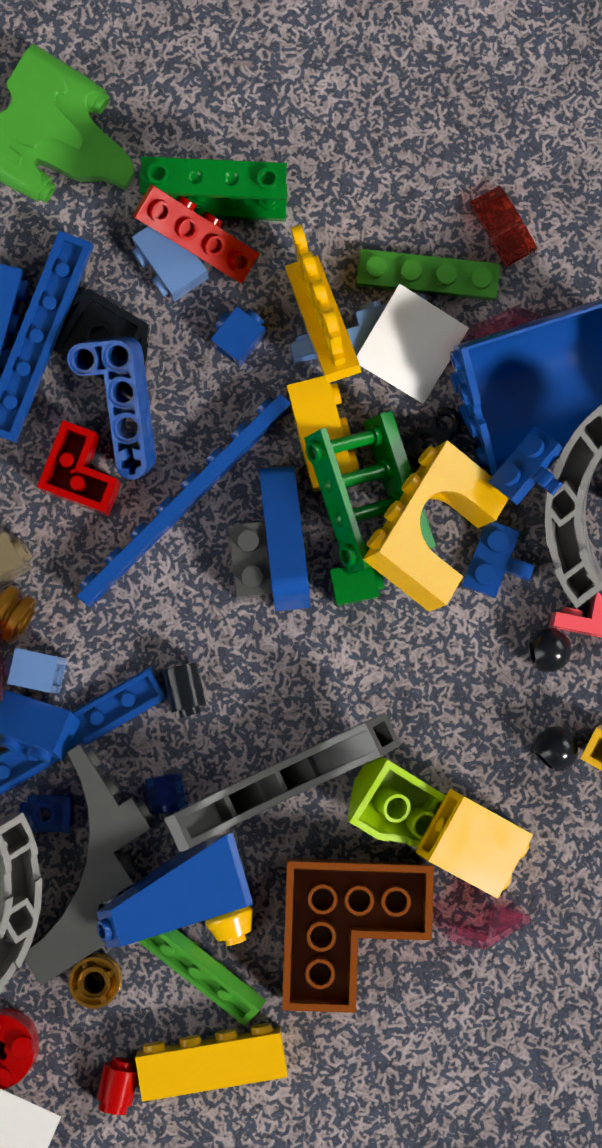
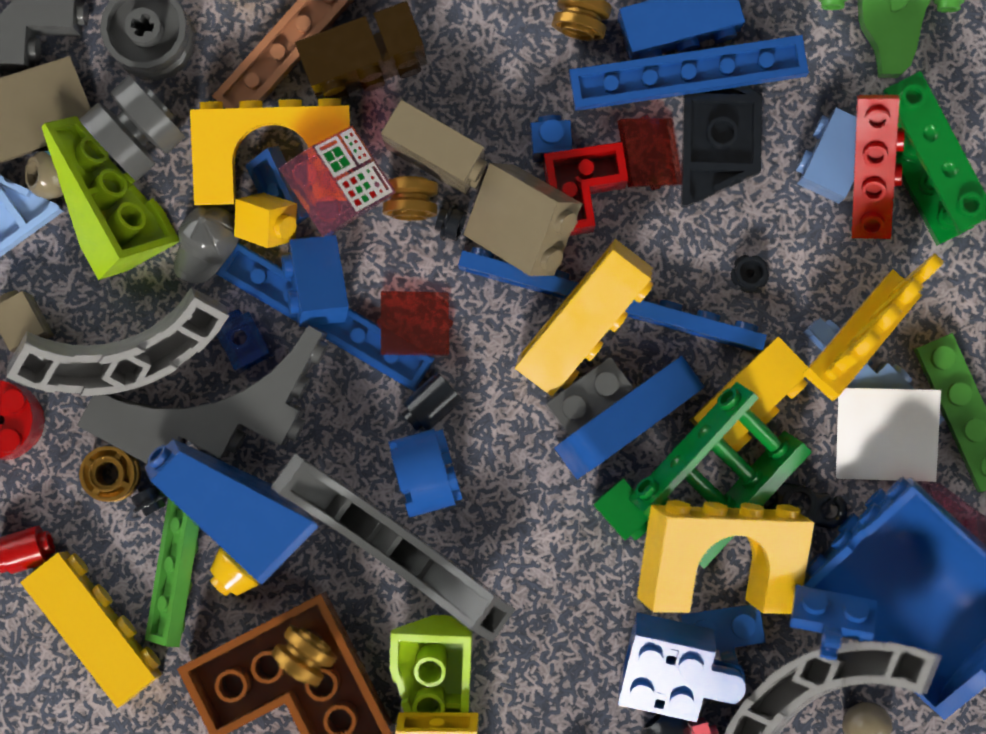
camera: 70 degrees right, 0 degrees up
medium blue brick [4,648,67,694] -> none
blue beam [67,336,156,480] -> none
clear blue brick [145,772,189,813] -> none
blue brick [211,306,266,367] -> none
none -> black plate [131,485,166,516]
none -> pearl gold wheel [271,625,337,686]
none -> clear red piece [377,291,453,356]
none -> blue brick [388,429,462,518]
none -> black plate [435,204,467,241]
none -> dark tan brick [463,163,582,276]
none -> yellow brick [514,239,653,396]
none -> blue brick [530,115,573,162]
none -> clear red piece [617,115,681,191]
none -> brick [618,612,746,722]
none -> black plate [730,255,769,293]

